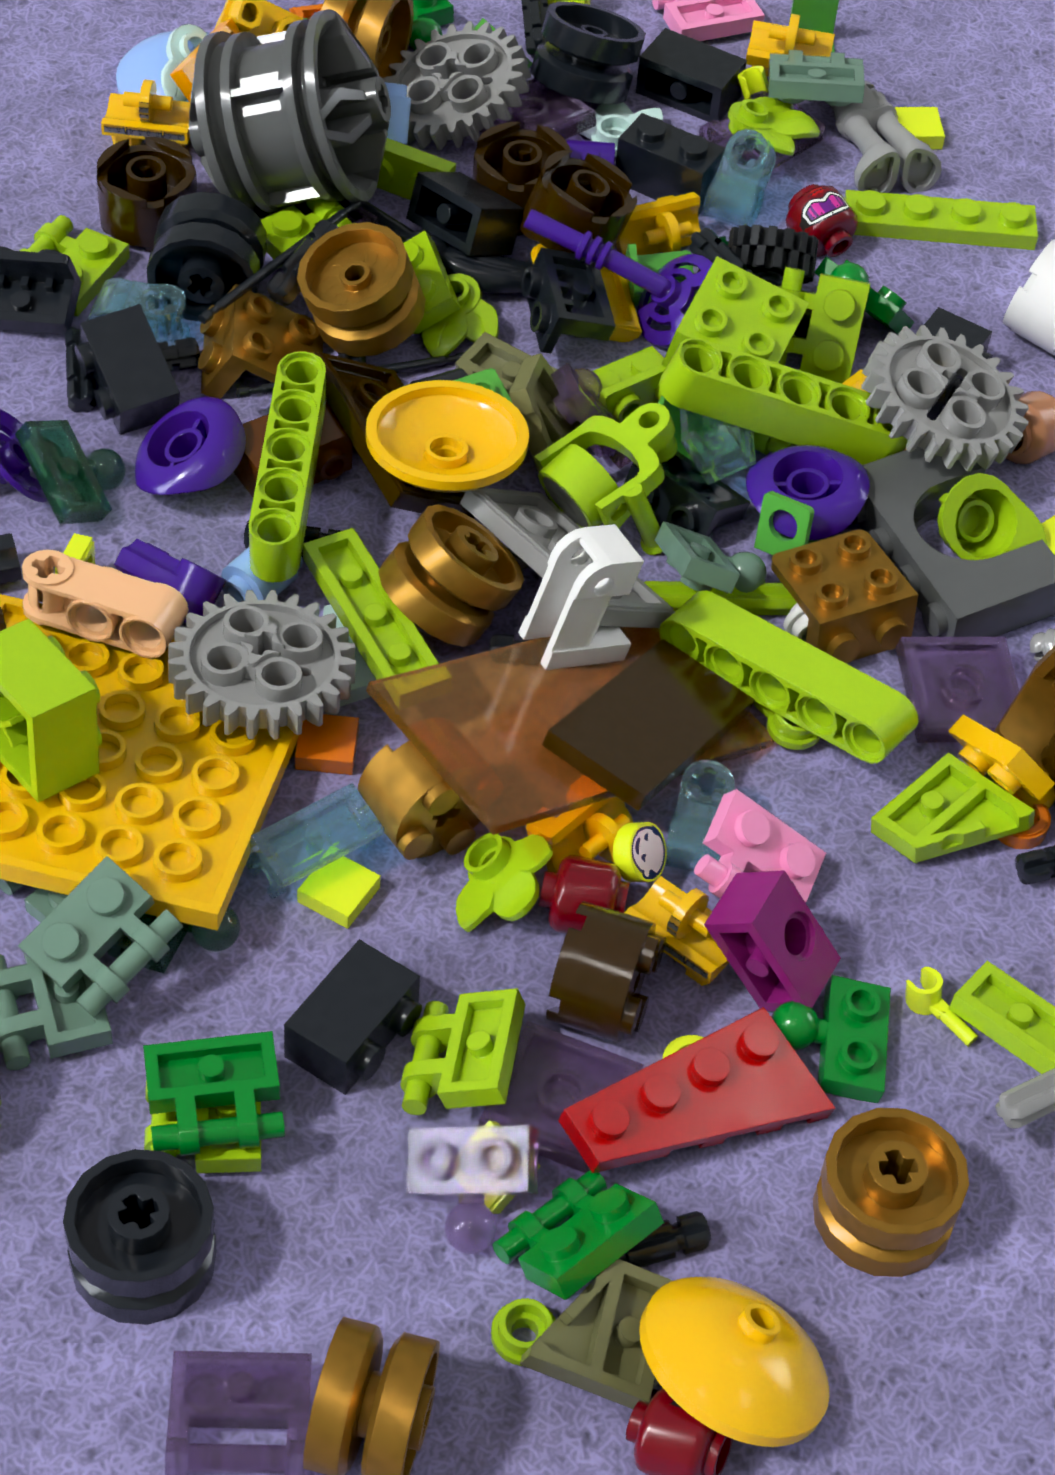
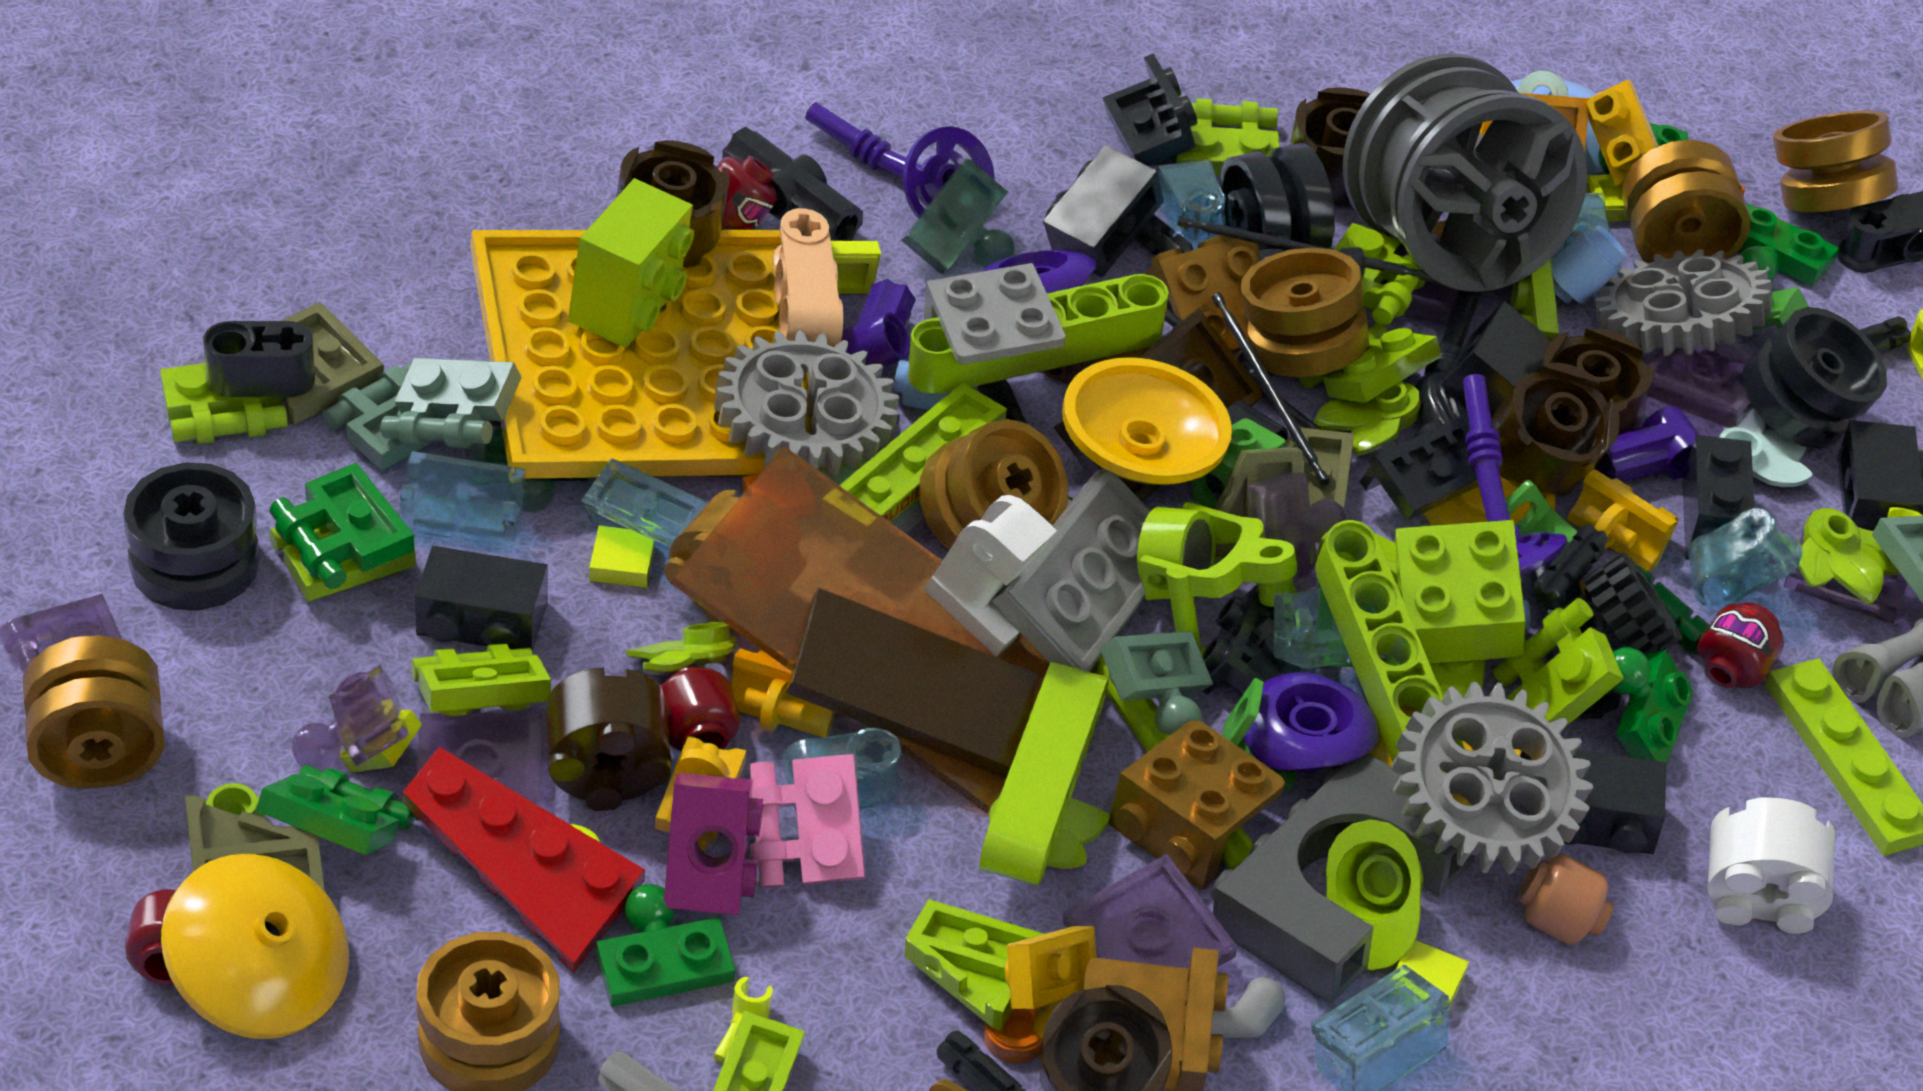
camera: 65 degrees right, 5 degrees down
black axle [593,1211,711,1279] -> none
tile [613,822,667,883] -> none
none -> clear light blue hinge [400,451,526,552]
none -> light grey bracket [924,263,1065,365]
none -> black piece [1211,292,1330,486]

